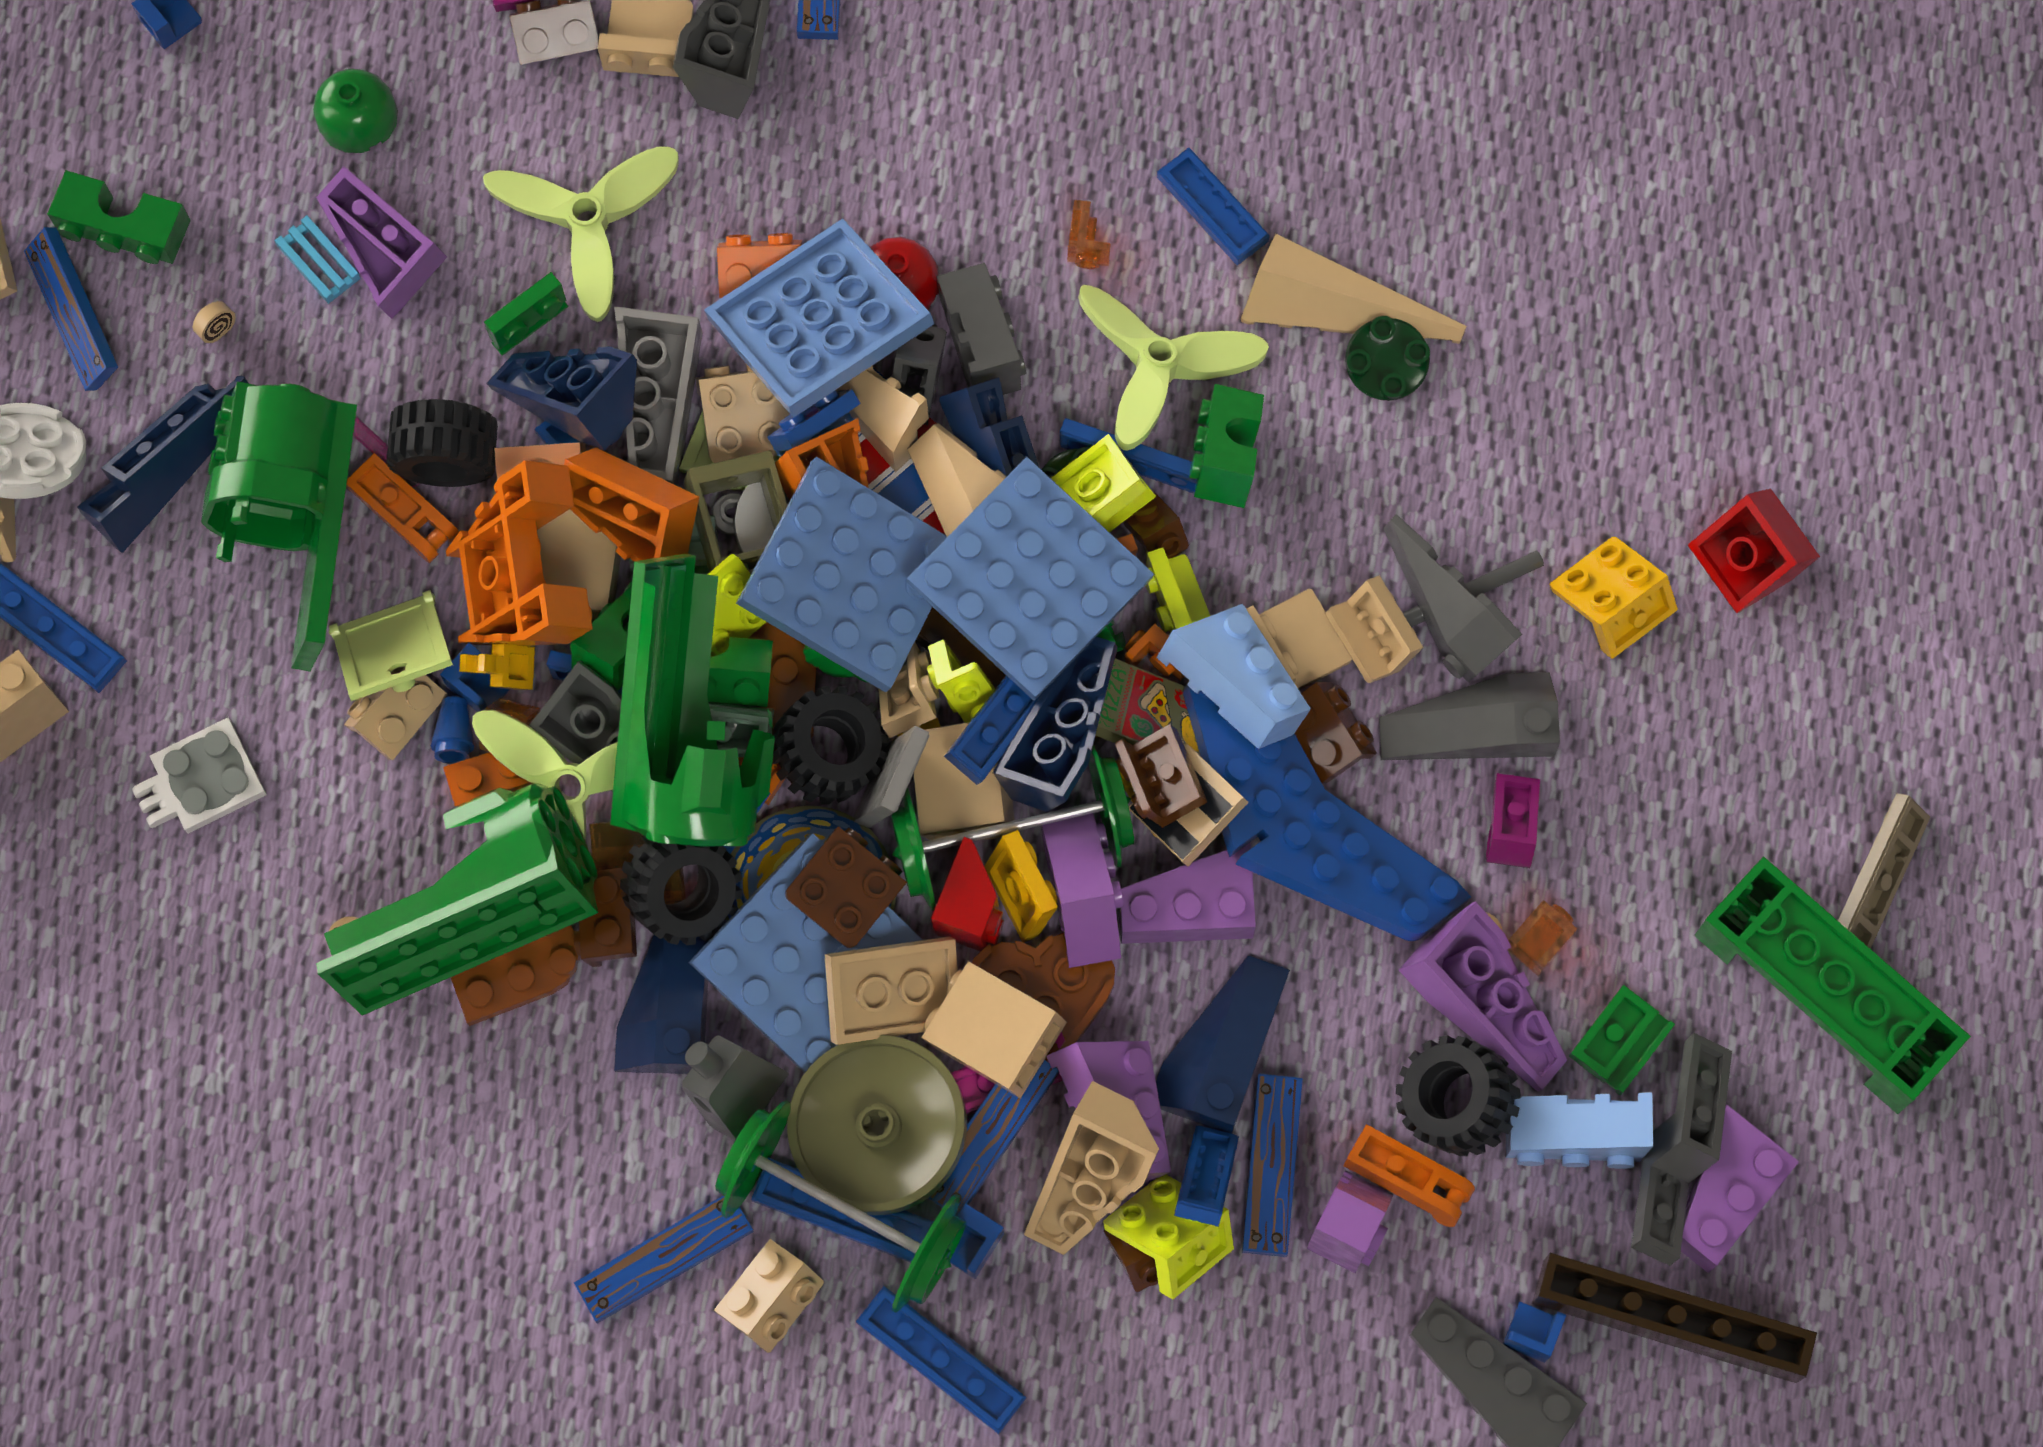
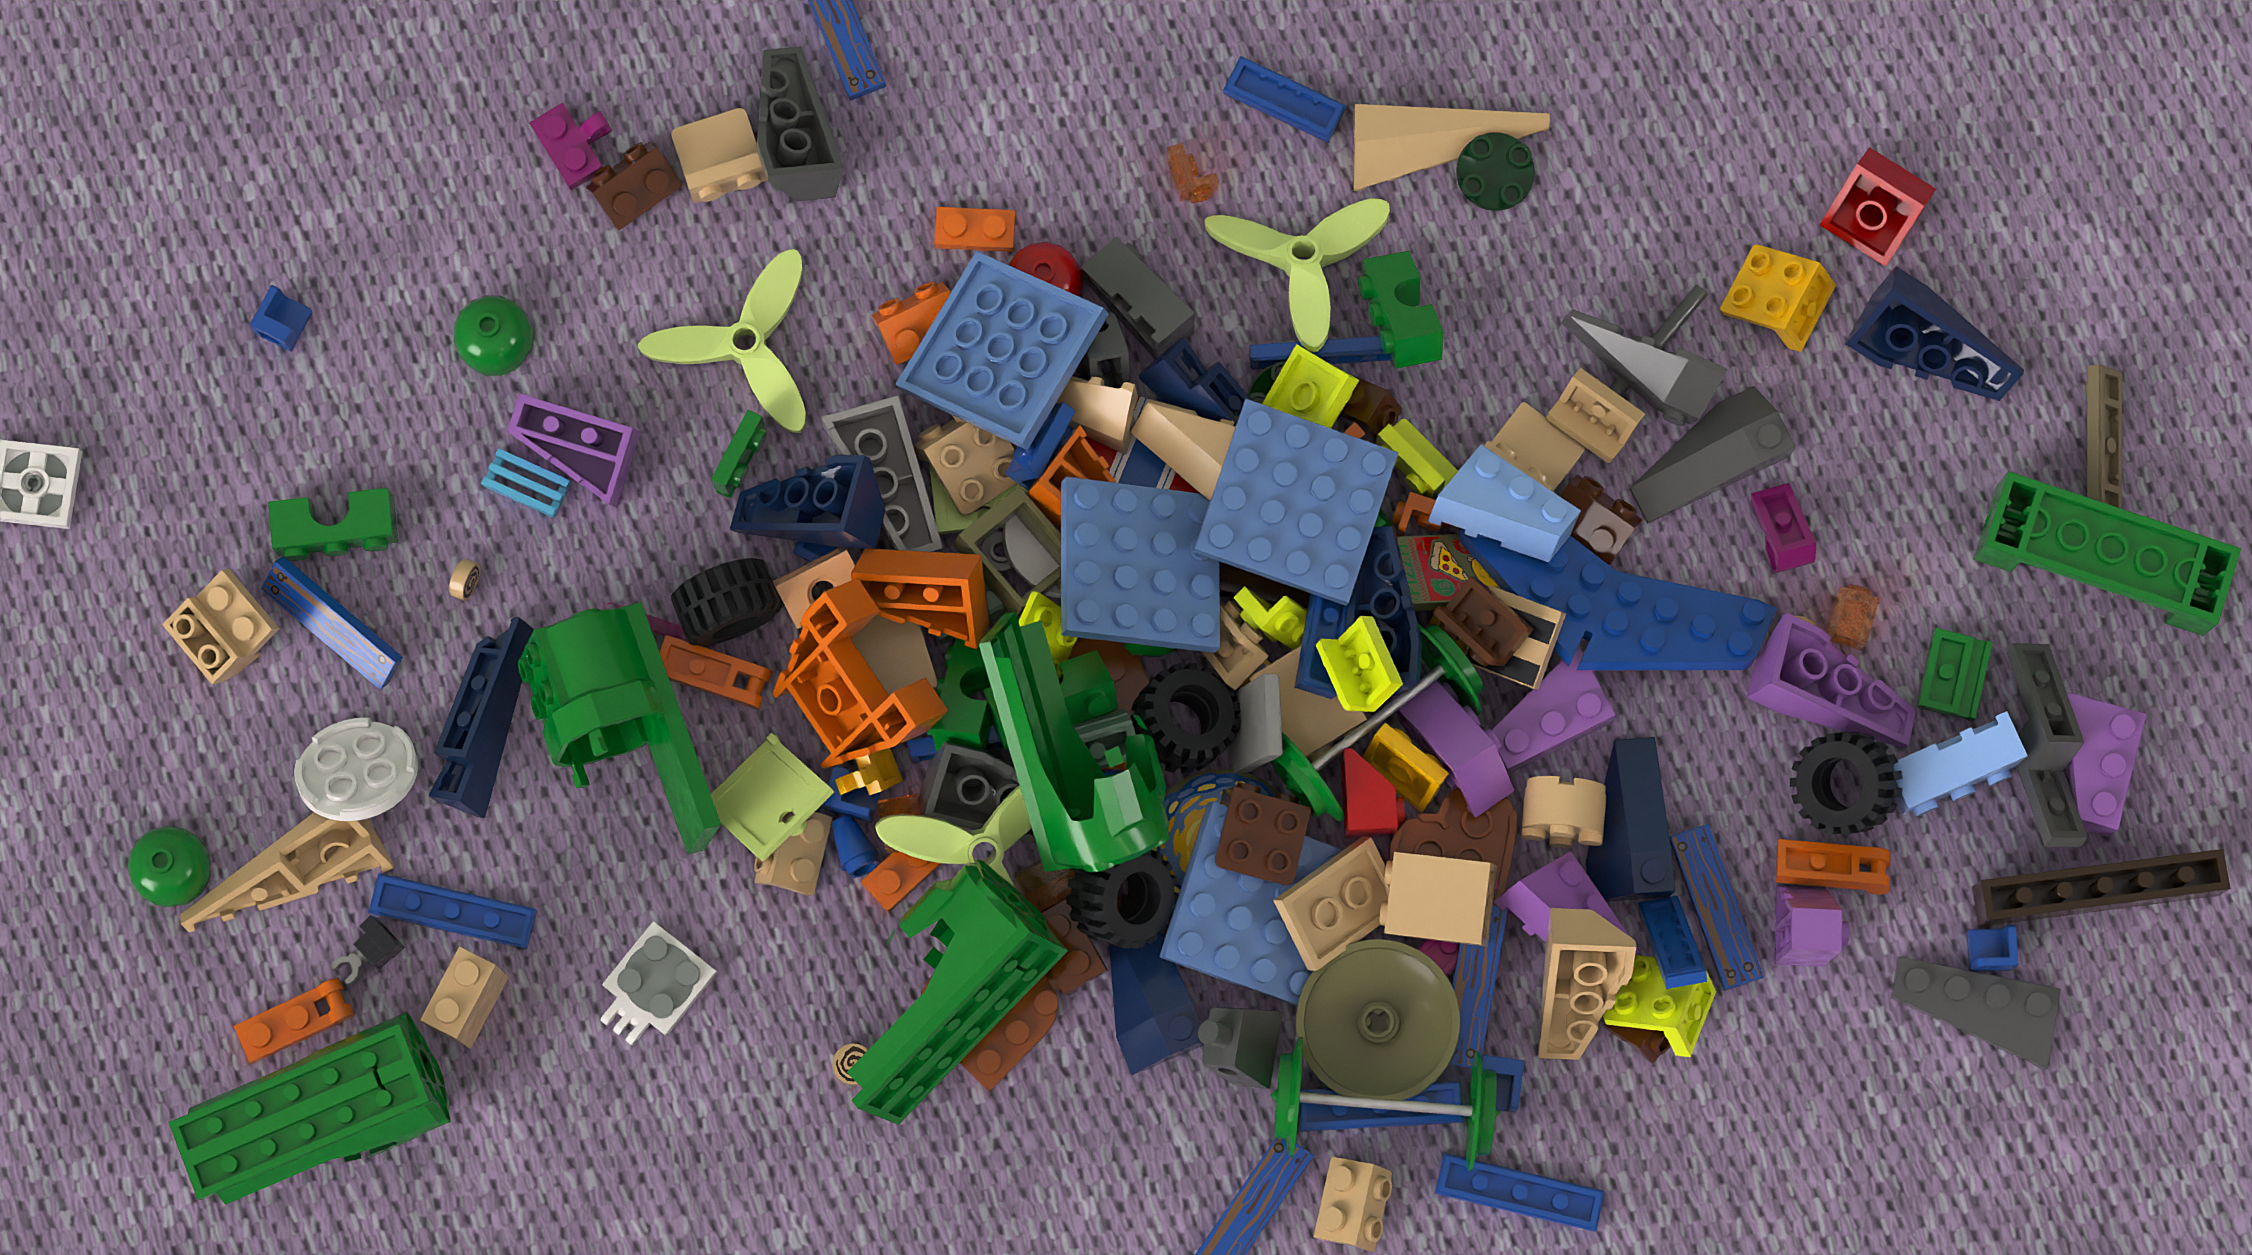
camera: 25 degrees left, 5 degrees up
none -> orange plate [934,207,1016,252]
none -> neon yellow bracket [1316,616,1403,712]
none -> tan brick [1521,776,1606,849]
none -> dark blue wedge [1846,266,2024,401]

